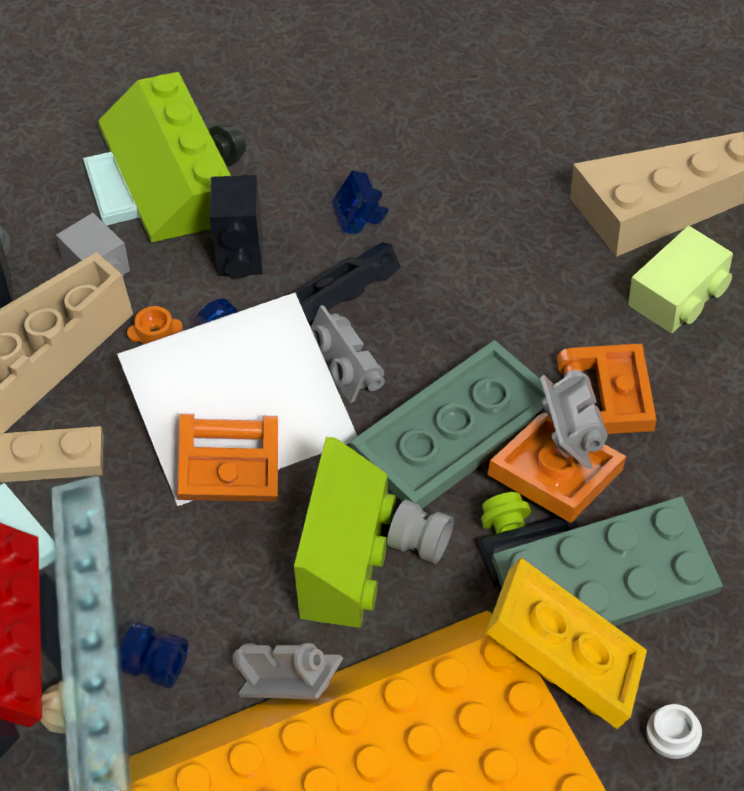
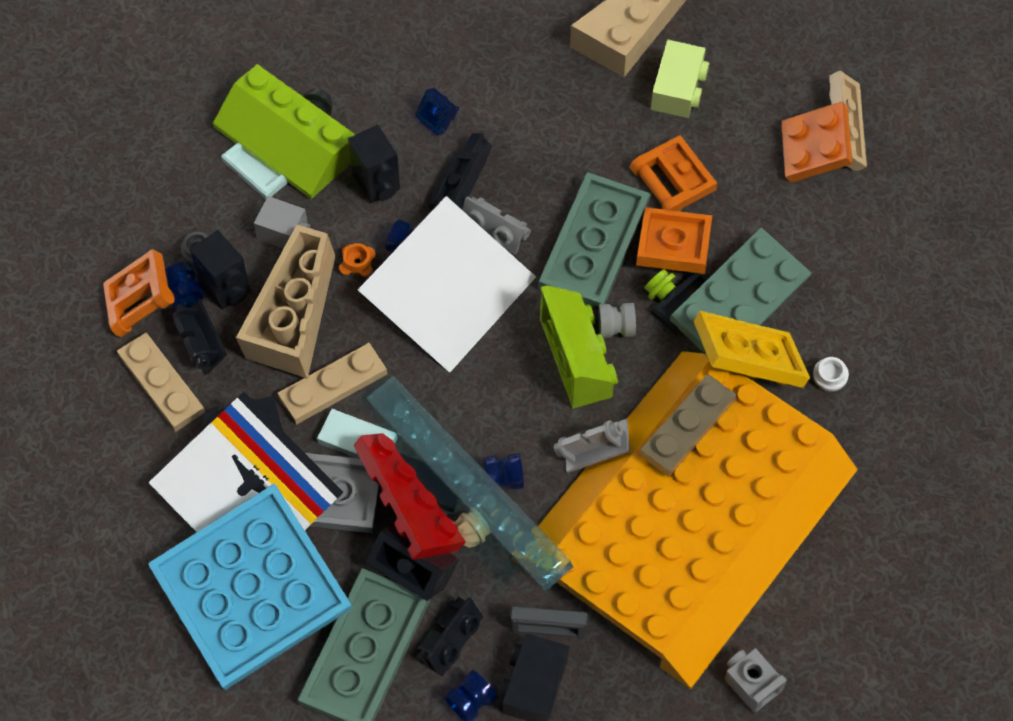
camera: 30 degrees left, 10 degrees up
orange plate [177,413,278,502] -> none
light grey hinge [540,370,607,470] -> none
none -> dark tan plate [640,374,737,477]

